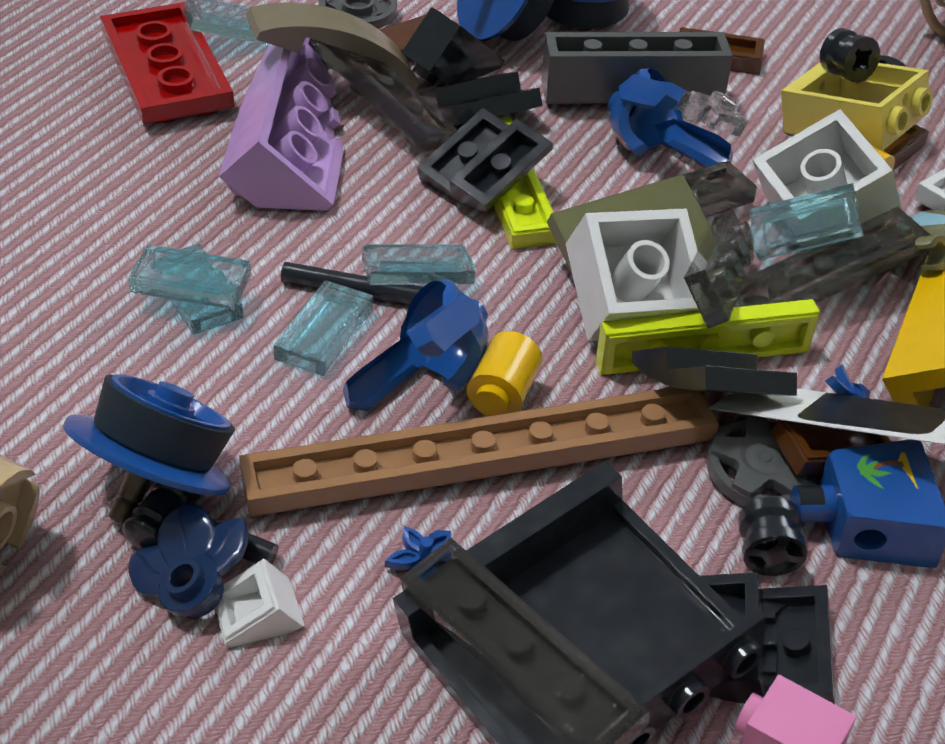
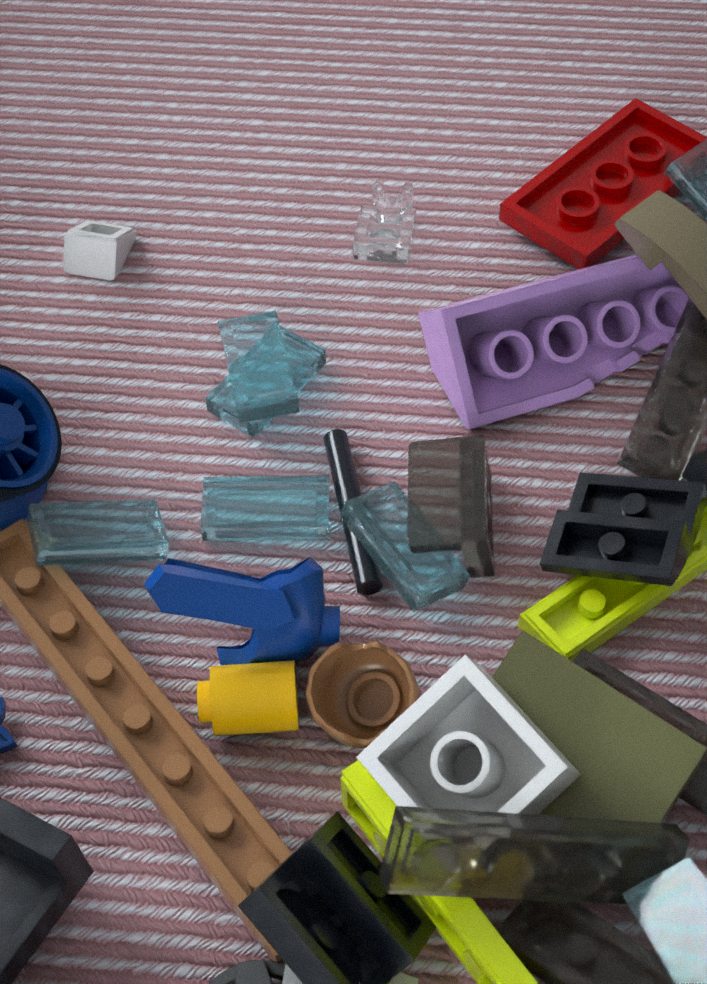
camera: 70 degrees right, 10 degrees up
none -> clear light blue tile [27,499,169,566]
none -> medium nougat hair [305,641,420,749]
none -> clear plate [353,180,416,265]
none -> clear smoke panel [407,435,495,578]

